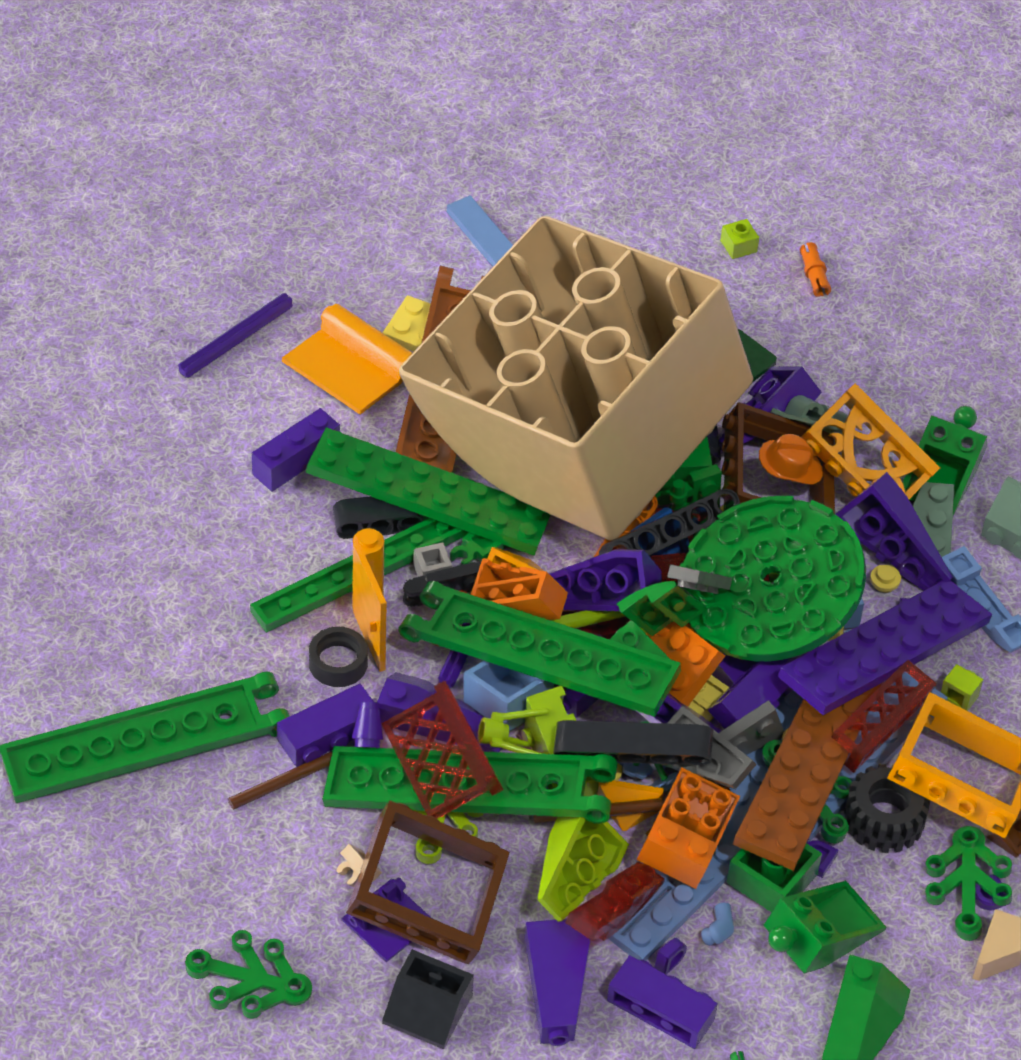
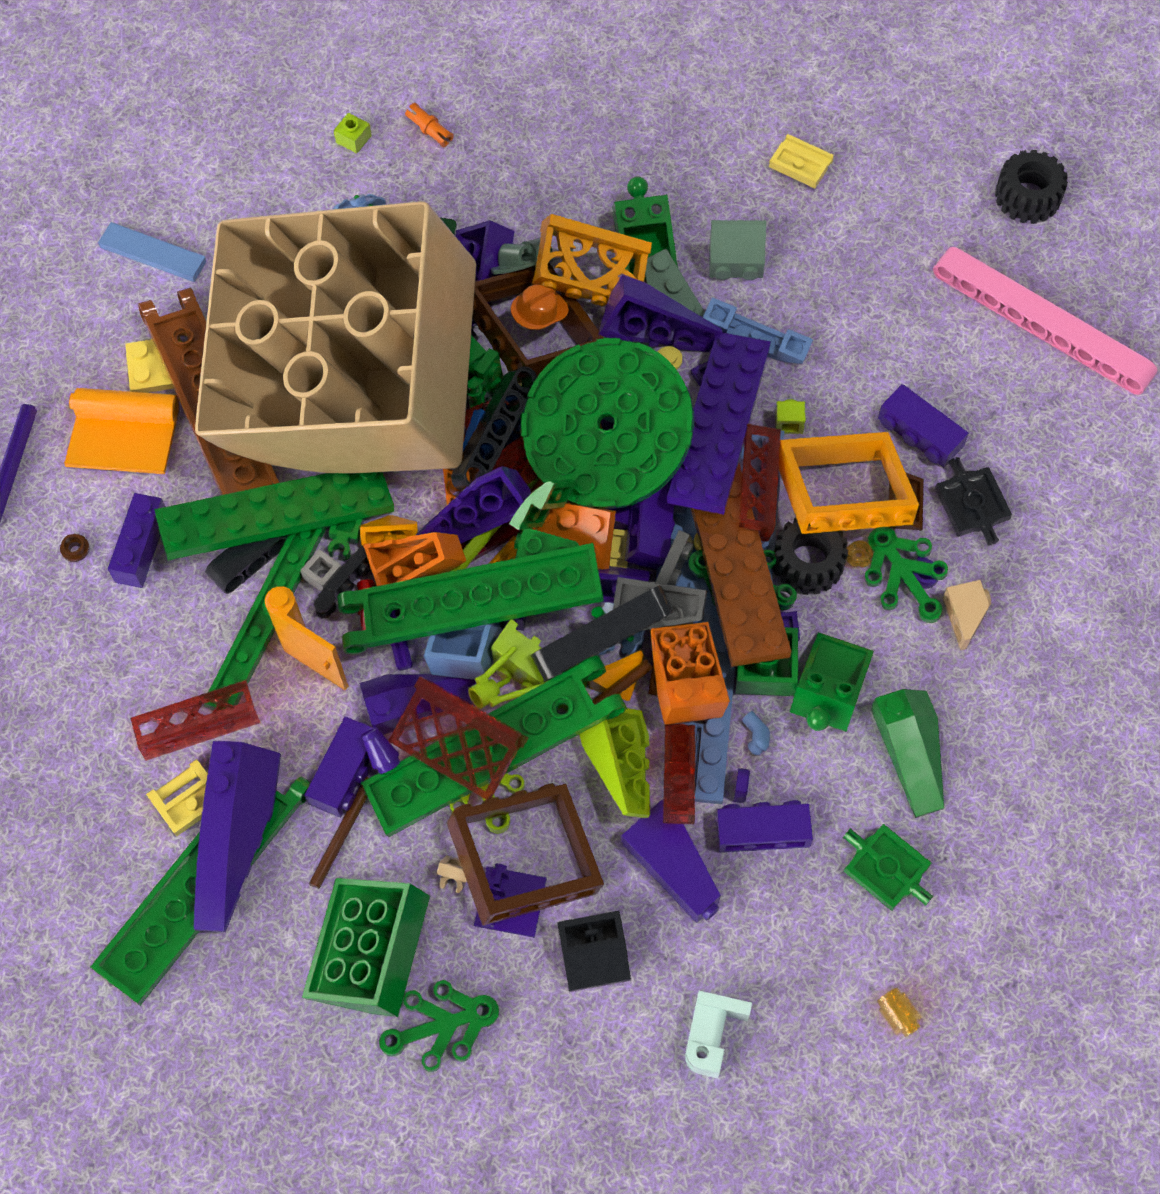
camera: 30 degrees left, 15 degrees up
black tyre [309,626,368,687] -> none
dark grey wing [668,565,732,594] -> none
none -> reddish brown plate [60,534,90,562]
none -> clear red fence [131,680,260,761]
none -> light yellow plate [146,759,208,837]
none -> dark purple wedge [194,741,281,932]
none -> green slope [302,878,430,1017]
none -> clear yellow plate [847,540,873,568]

